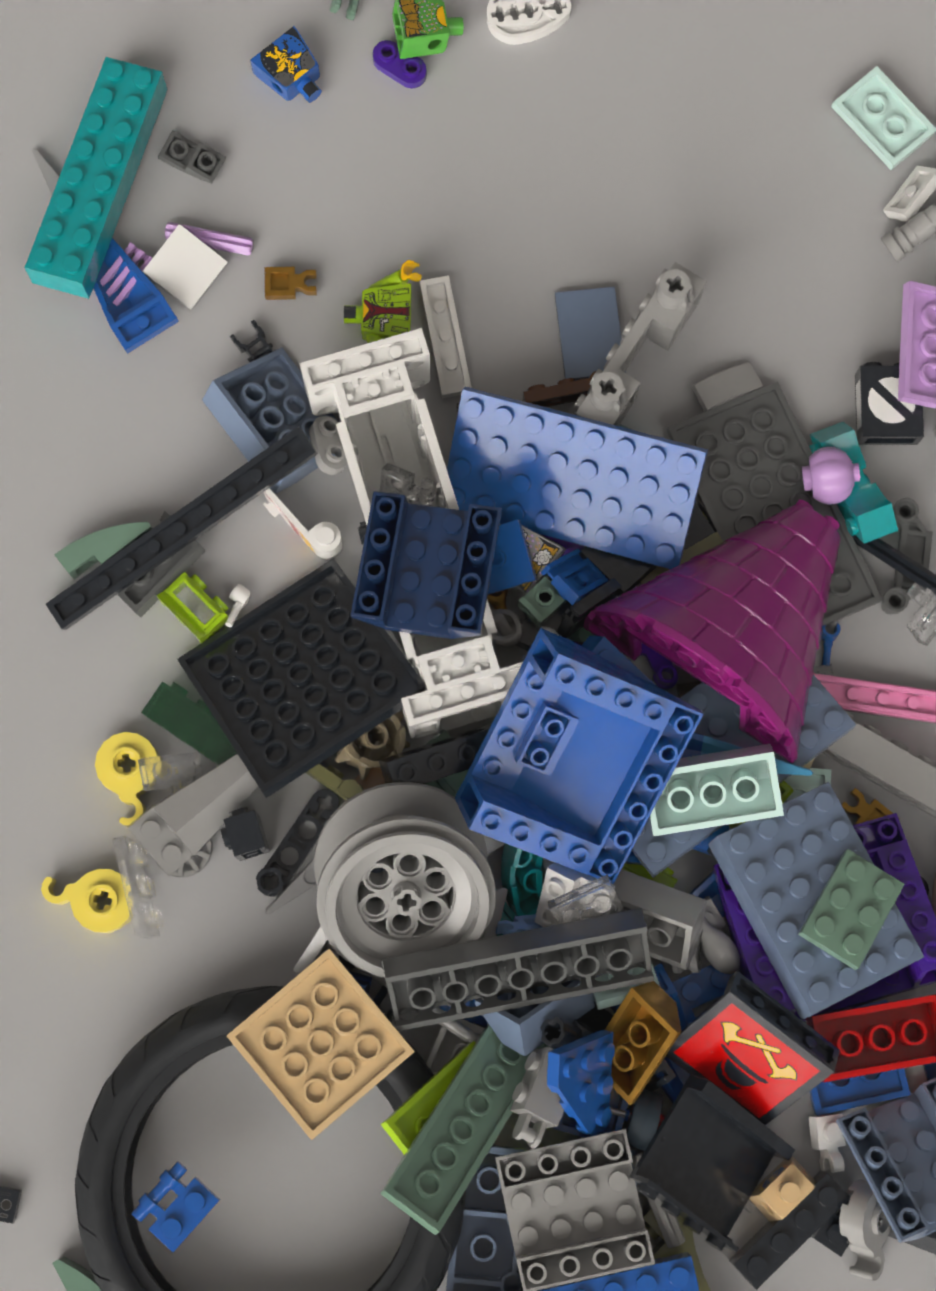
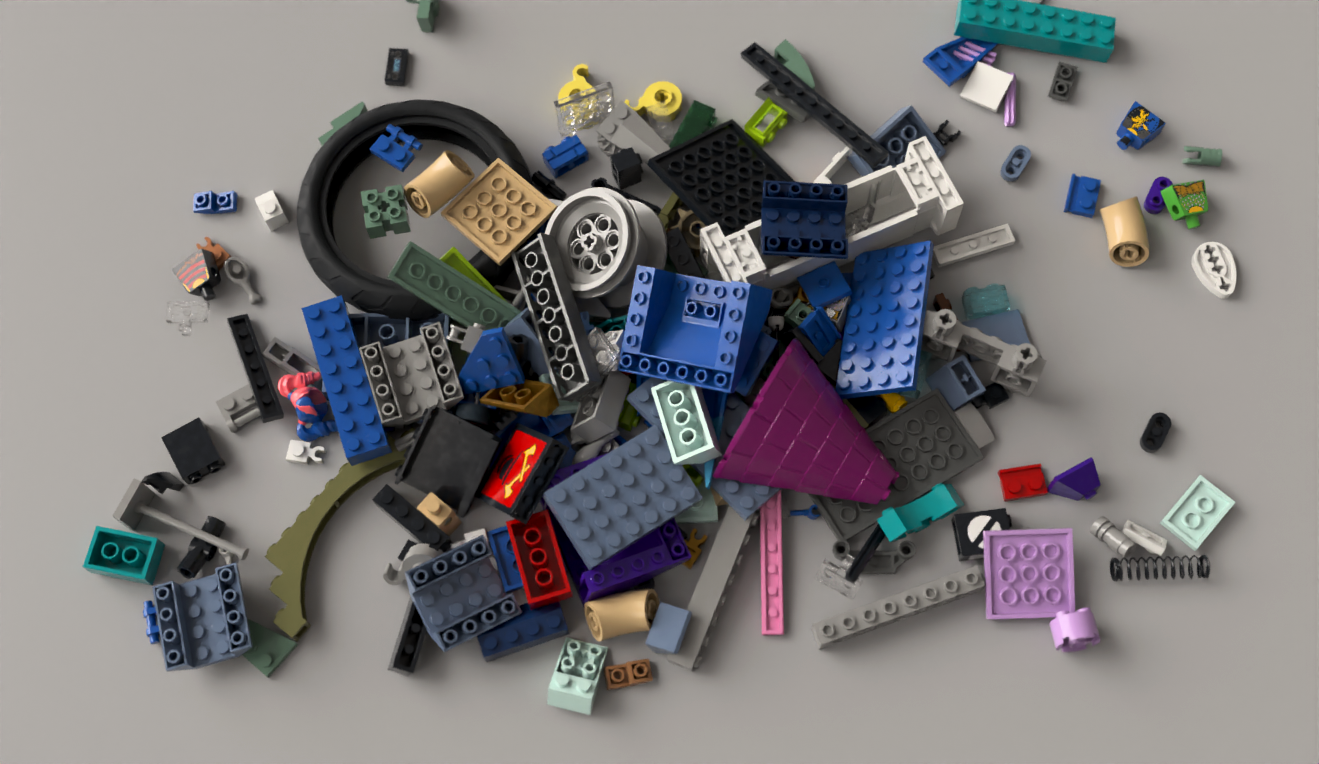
camera: 90 degrees right, 10 degrees down
white hand [225,584,250,627] -> none
pearl gold plate [264,266,317,300] -> none
torso [344,260,422,343] -> none
sand green plate [798,849,905,970] -> none
lavender plant [802,447,860,505] -> none
none -> sand green brick [361,184,411,239]
none -> tan brick [404,150,475,218]
none -> black axle [531,171,567,201]
none -> blue brick [542,135,589,179]
none -> sand blue slope [925,355,986,412]
none -> clear light blue brick [962,283,1010,320]
none -> black plate [971,382,1009,409]
none -> red plate [998,464,1048,502]
none -> sand blue plate [1000,145,1031,182]
none -> dark purple slope [1047,457,1101,501]
none -> blue plate [1063,174,1101,218]
none -> tan brick [1100,196,1149,267]
none -> black plate [1140,412,1171,453]

